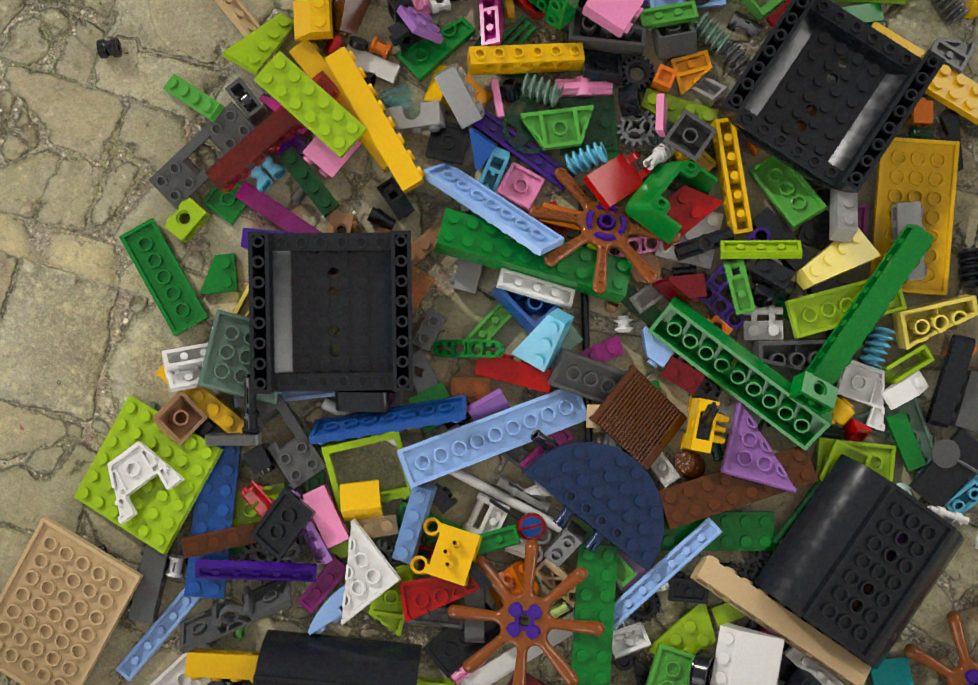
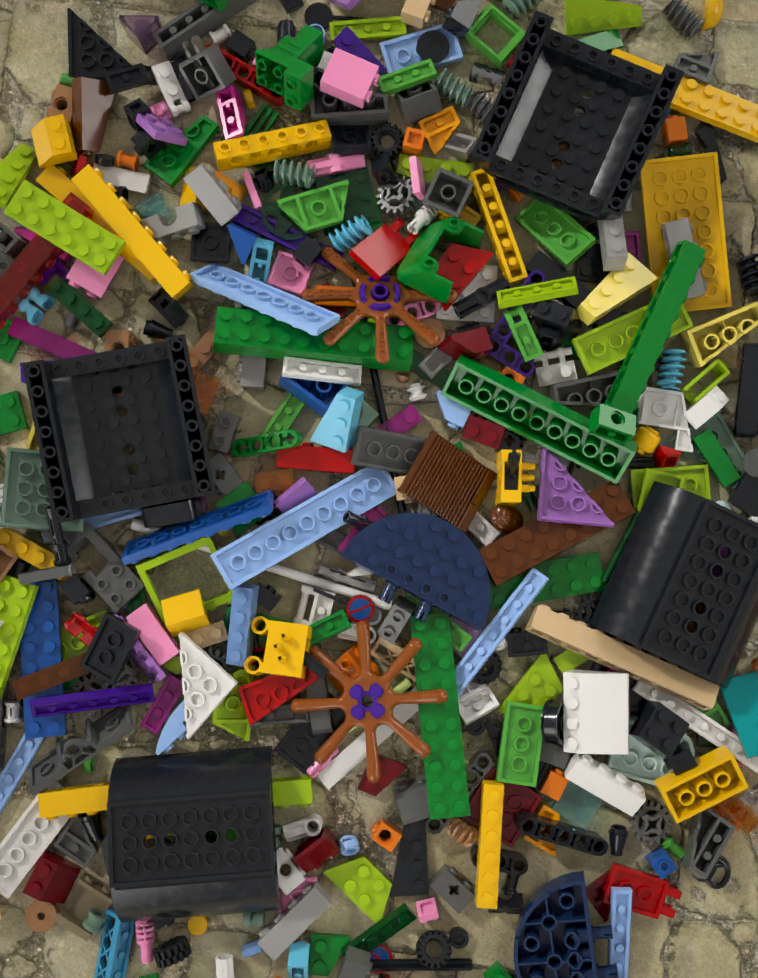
camera: 10 degrees left, 0 degrees up
none -> black brick [293,236,323,270]

